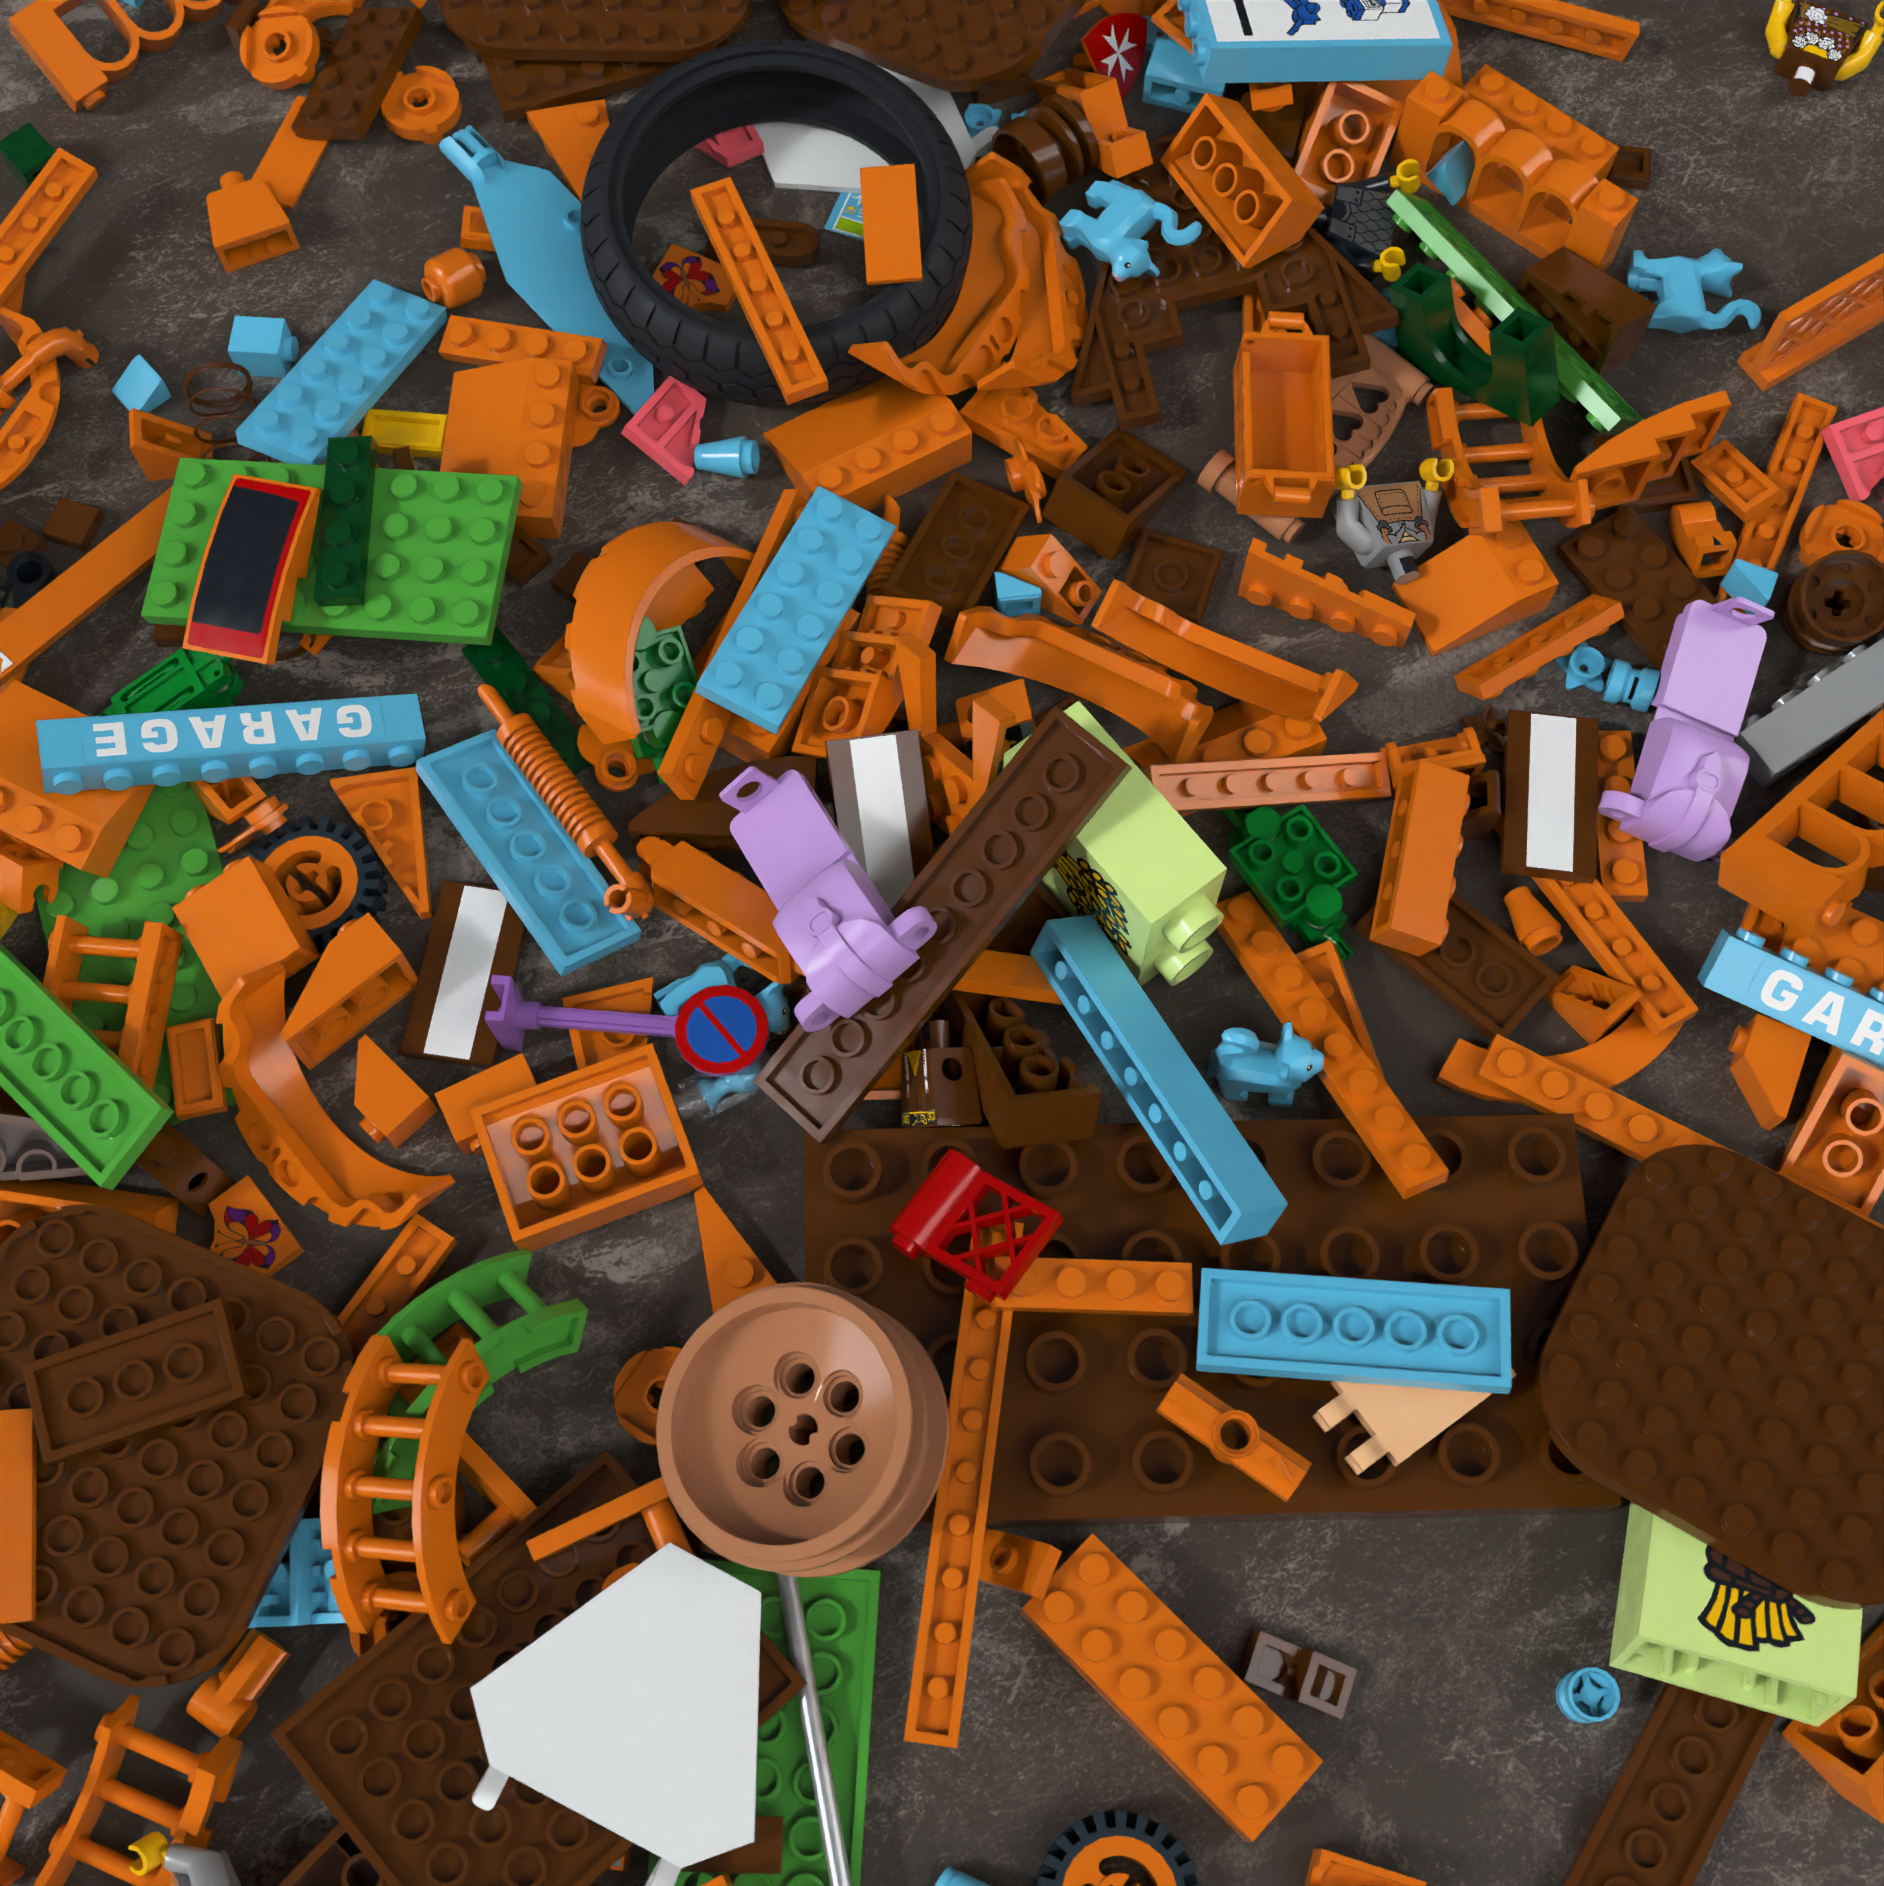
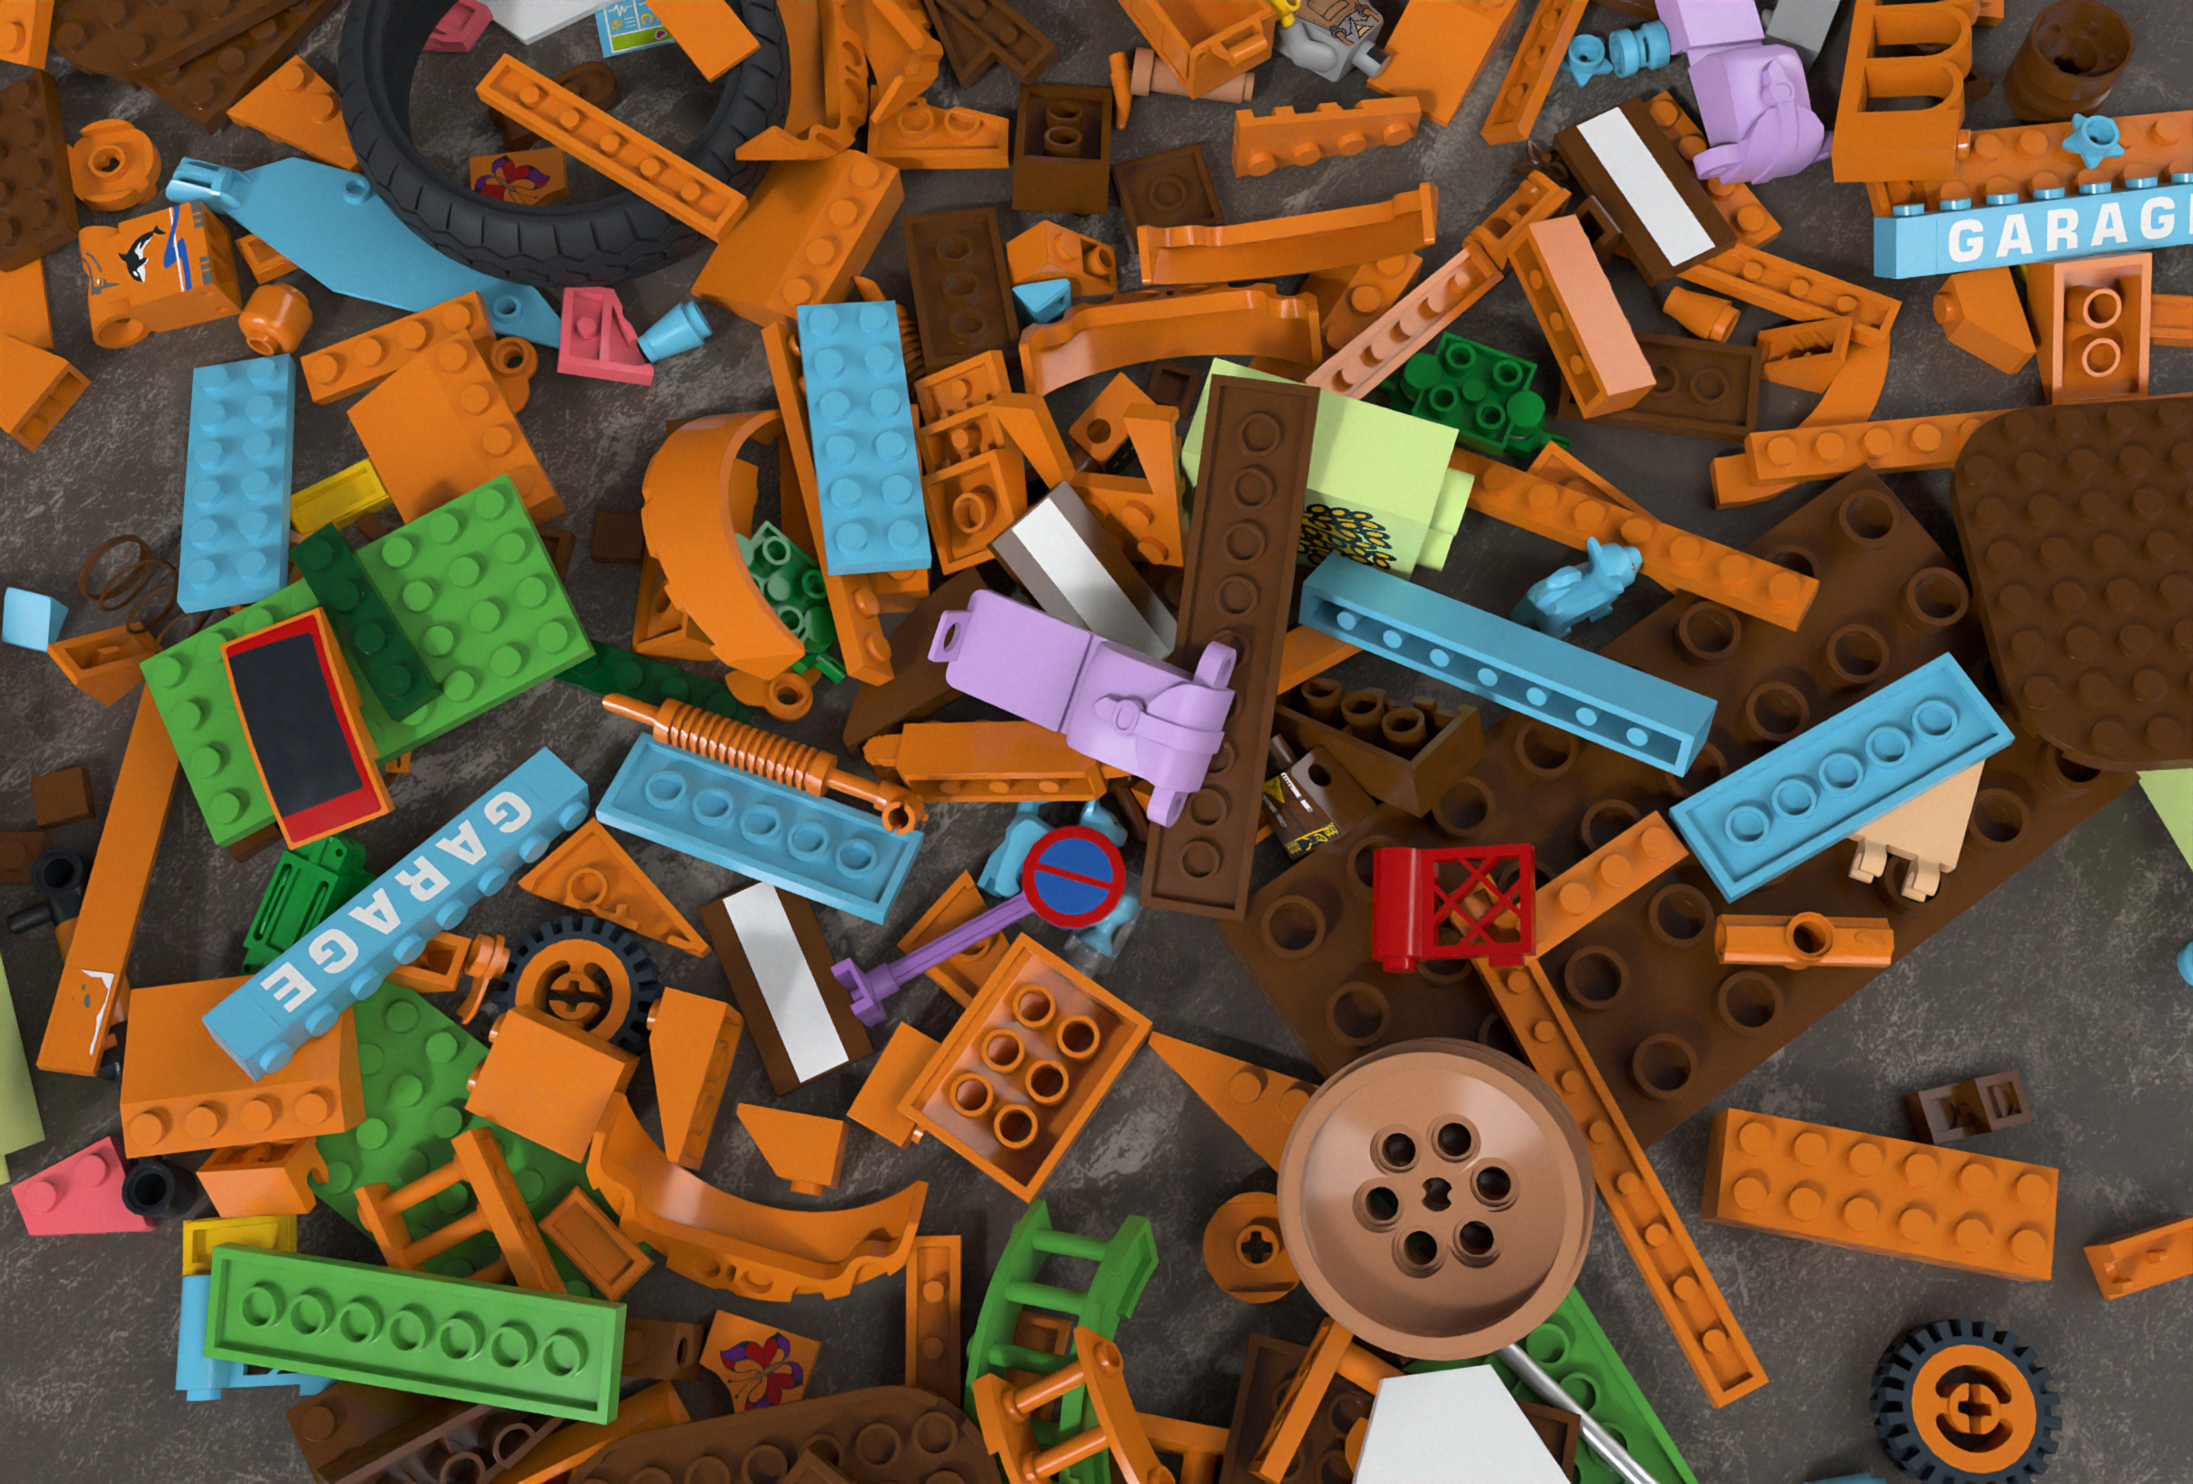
camera: 30 degrees left, 5 degrees up
medium azure brick [228,316,299,378] -> none
orange plate [979,1527,1062,1600] -> none
orange plate [1004,438,1047,524] -> none
none -> orange piece [78,199,243,349]
none -> orange helmet [1109,52,1133,131]

